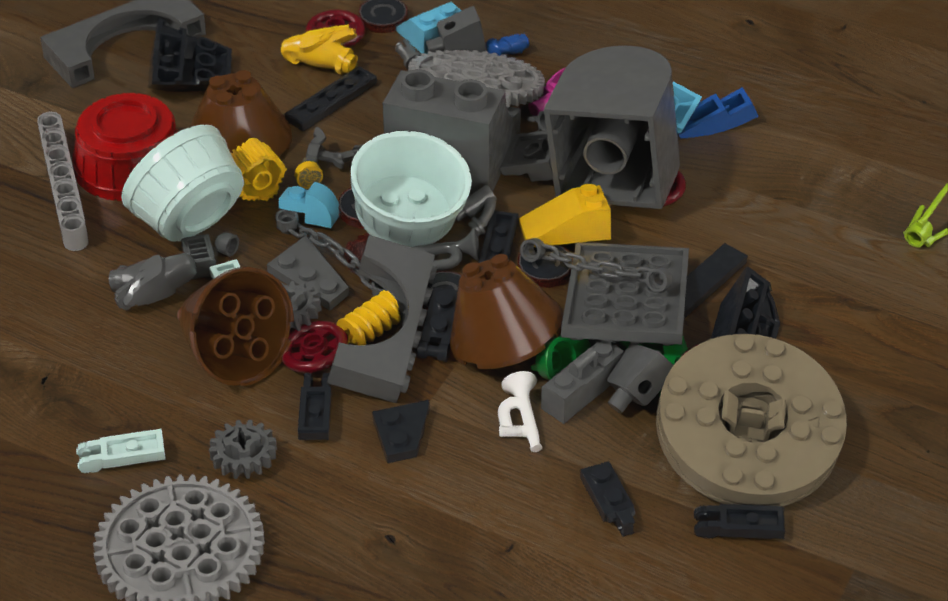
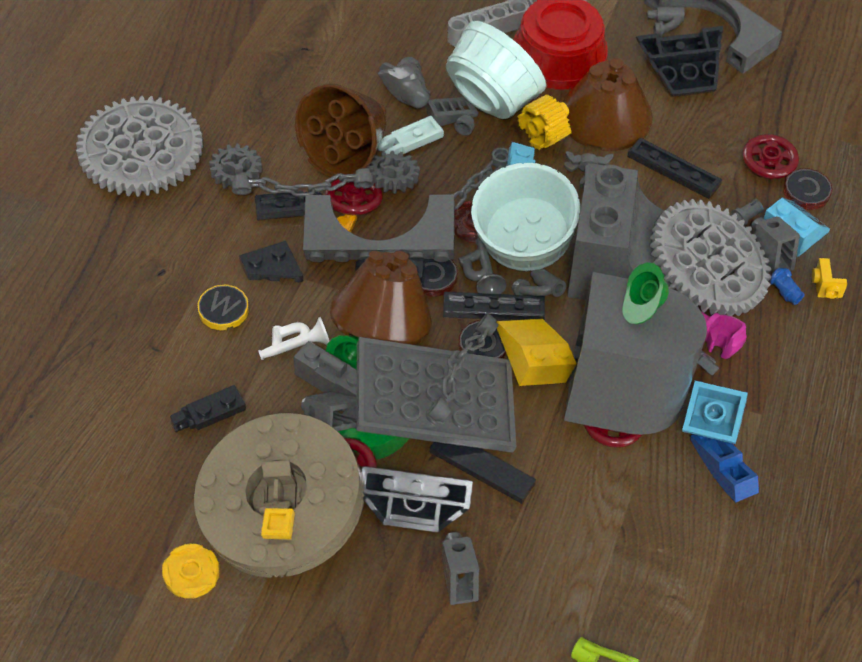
camera: 80 degrees right, 10 degrees up
light aqua hinge [76,429,165,473] -> none
dark grey wing [267,235,349,310] -> none
yellow animal [280,24,358,75] -> none
yellow tile [294,161,323,189] -> none
yellow piece [336,290,401,345] -> none
black hinge [694,504,785,539] -> none
none -> yellow tile [162,544,219,598]
none -> tile [198,285,249,331]
none -> dark grey piece [232,168,373,197]
none -> yellow tile [261,508,295,539]
none -> dark grey torso [442,532,479,605]
none -> green piece [622,262,669,324]
none -> dark grey plant [647,7,684,37]
none -> yellow bracket [811,258,847,299]

